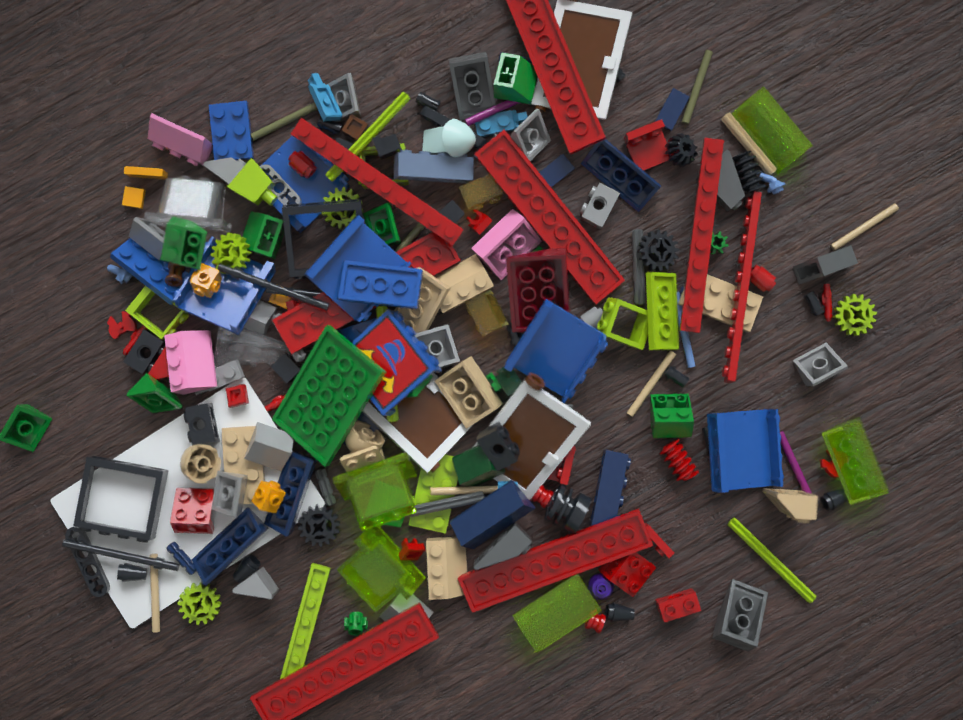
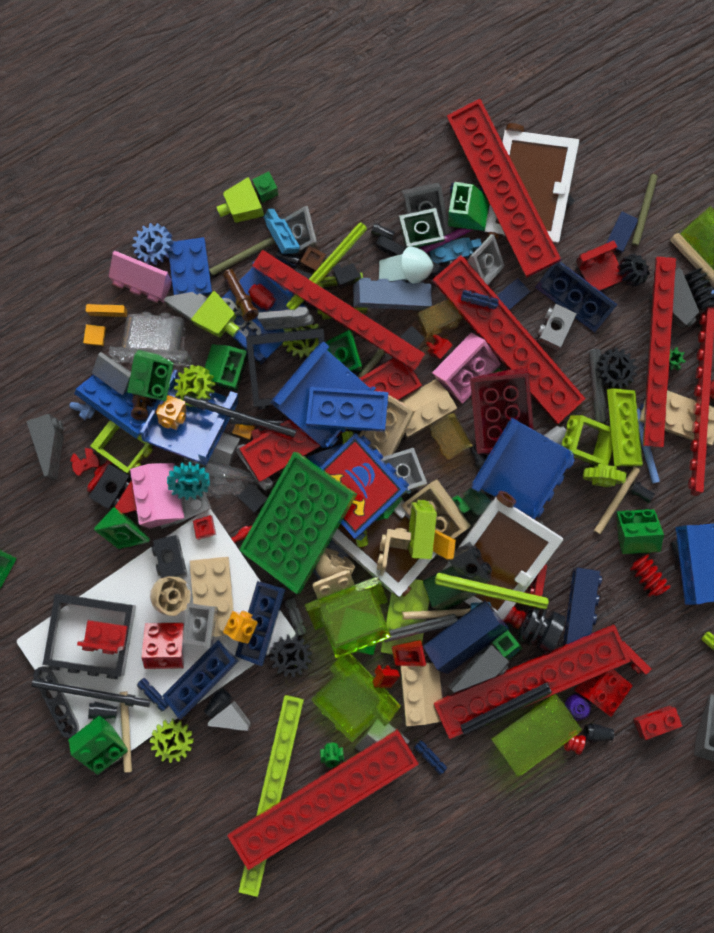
camera: 10 degrees left, 5 degrees down
light grey slope [244,422,293,471] -> none
none -> dark grey slope [26,414,65,480]
none -> green slope [69,716,128,775]
none -> red bracket [77,620,128,655]
none -> medium blue gear [132,223,174,265]
none -> teal gear [167,462,210,500]
none -> lime torso [217,177,264,222]
none -> reddish brown pin [223,269,259,321]
none -> green brick [252,171,278,203]
none -> light grey hinge [258,307,314,330]
none -> tan bracket [377,528,411,576]
none -> red slope [392,640,426,666]
none -> dark green slope [399,208,445,248]
none -> lime window [407,500,437,559]
none -> dark blue axle [415,741,447,775]
none -> light orange tile [433,530,456,559]
none -> lime axle [435,573,549,609]
none -> dark blue axle [461,290,499,309]
none -> black axle [461,683,552,735]
none -> green brick [493,630,523,660]
none -> lime gear [583,464,626,487]

